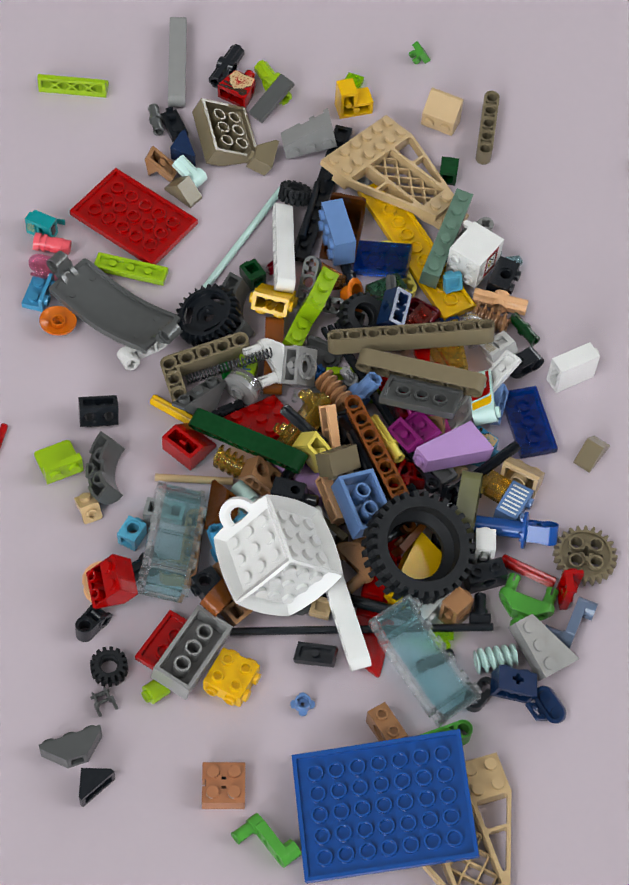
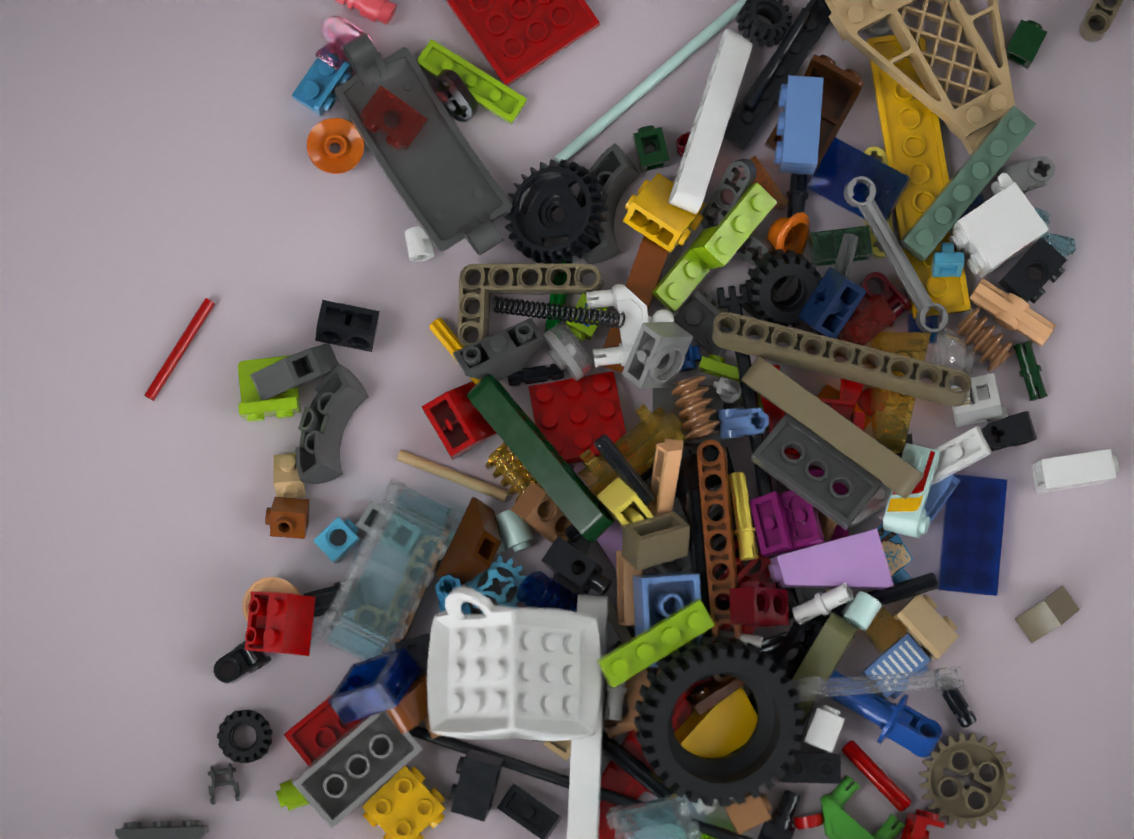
camera: 25 degrees right, 25 degrees up
none -> dark grey slope [250,343,339,401]
none -> dark orange brick [265,497,309,539]
none -> clear blue window [328,647,421,724]
none -> clear red brick [359,85,428,150]
none -> black beam [432,69,478,122]
none -> black brick [448,748,504,822]
none -> lime plate [596,599,715,688]
none -> white pin [603,681,628,721]
none -> dark red brick [729,581,789,627]
none -> white pin [792,582,854,625]
none -> clear piece [793,666,964,702]
none -> red tile [794,811,825,829]
none -> light aqua piece [842,591,882,631]
none -> light grey piece [844,176,948,333]
none -> black axle [934,673,977,728]

